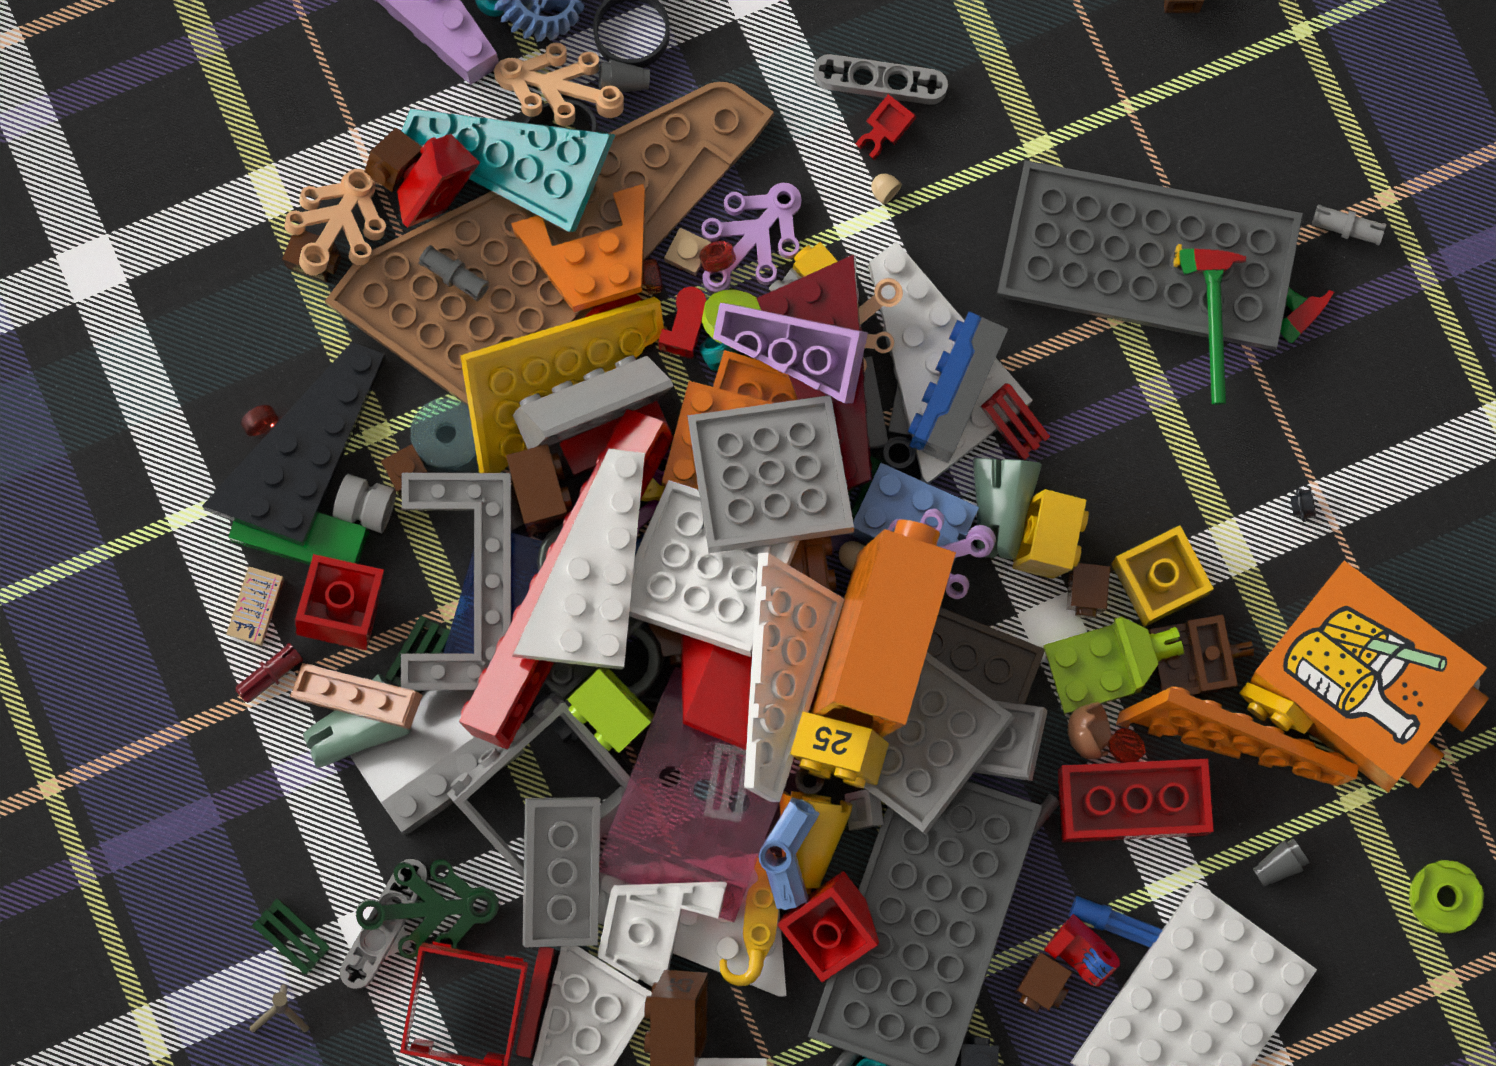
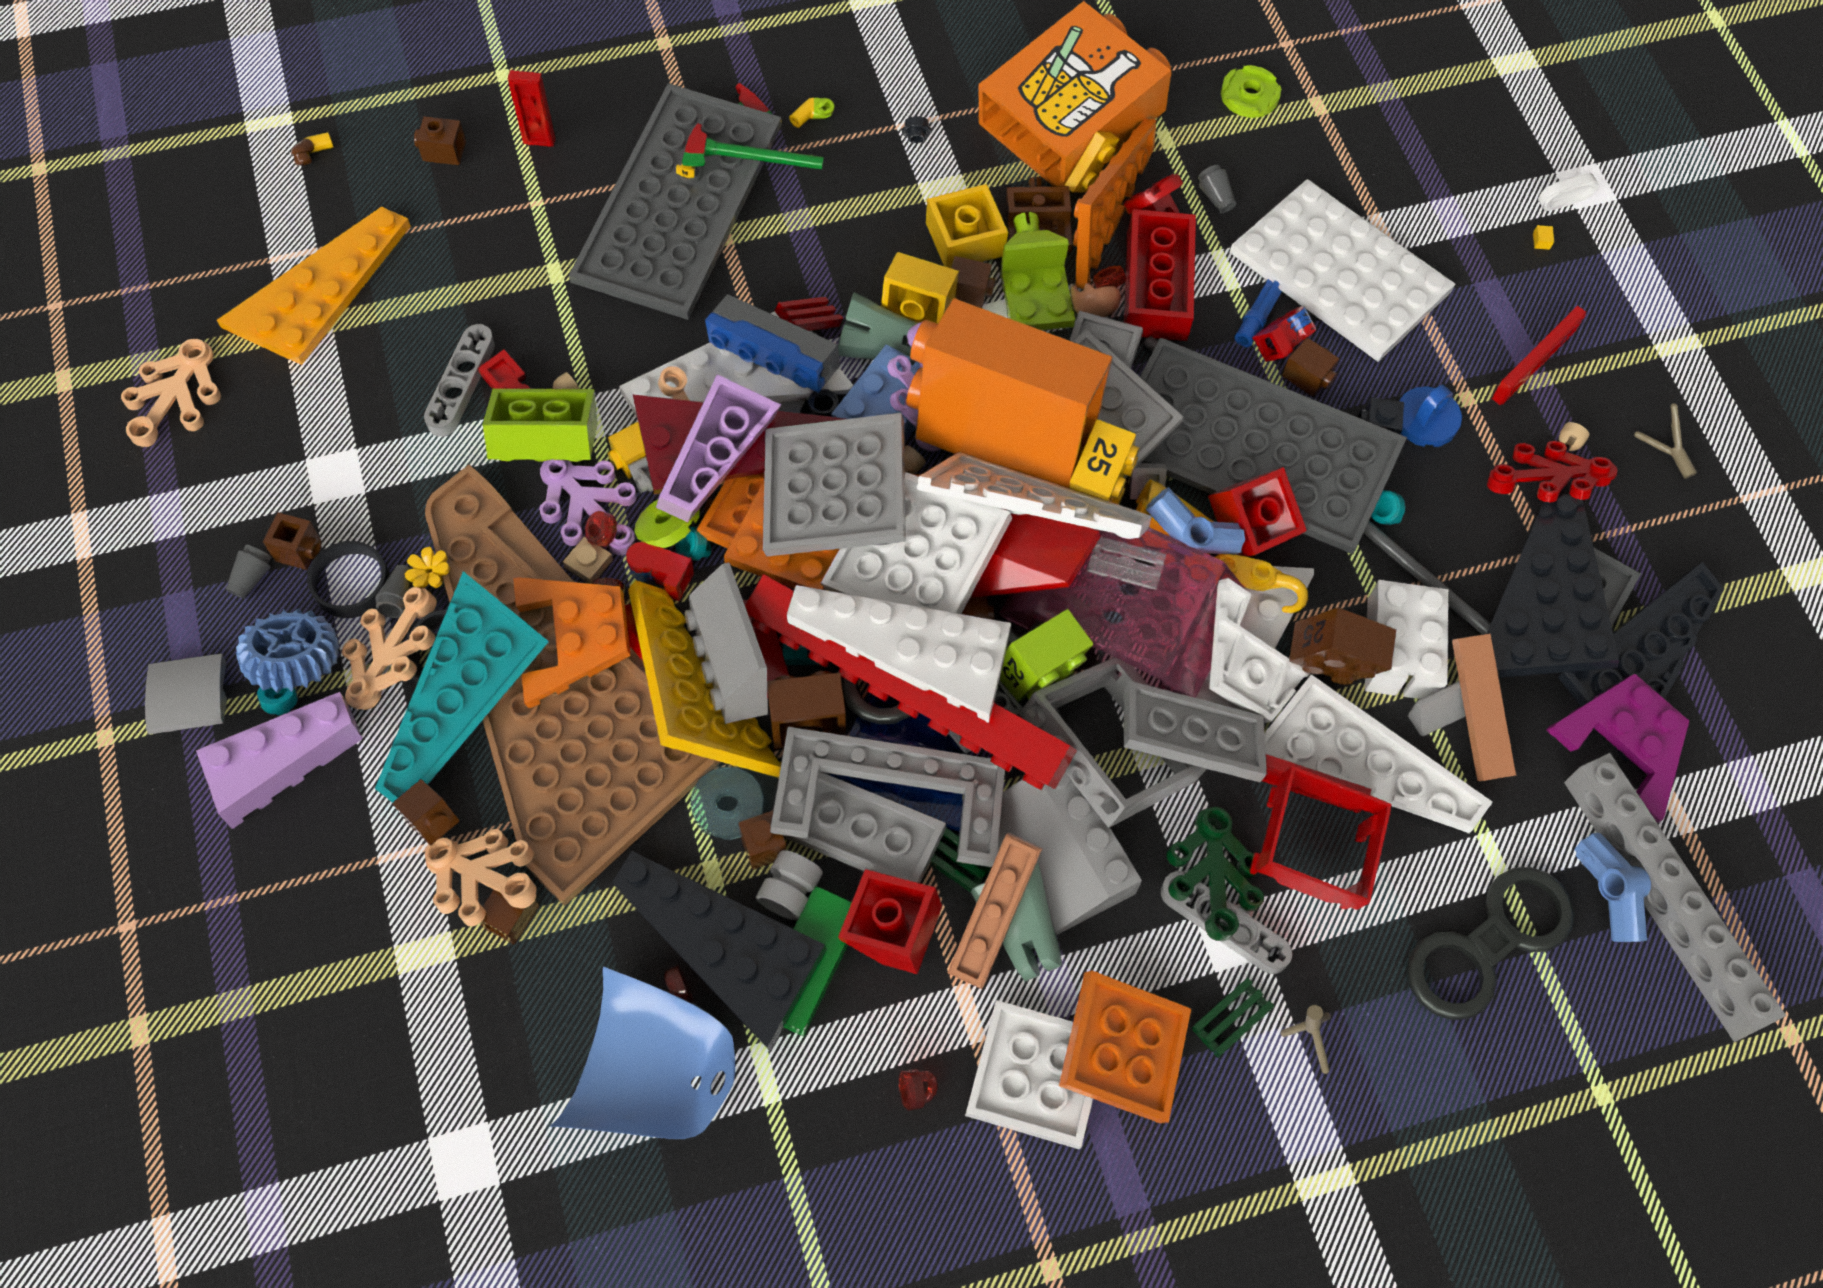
camera: 85 degrees left, 15 degrees down
tan tile [226,567,285,646] -> none
dark red axle [235,643,304,703] -> none
red slope [397,134,480,228] -> none
dark grey pin [418,245,489,301] -> none
light grey pin [1311,204,1386,246] -> none
none -> yellow plant [405,547,450,589]
none -> lime brick [482,389,598,462]
none -> red tile [507,70,556,147]
none -> medium blue piece [550,966,735,1139]
none -> light grey plate [783,772,946,883]
none -> arm [789,98,834,128]
none -> clear red tile [899,1069,938,1111]
none -> white plate [965,1000,1093,1149]
none -> orange plate [1059,970,1191,1123]
none -> red tile [1124,174,1183,215]

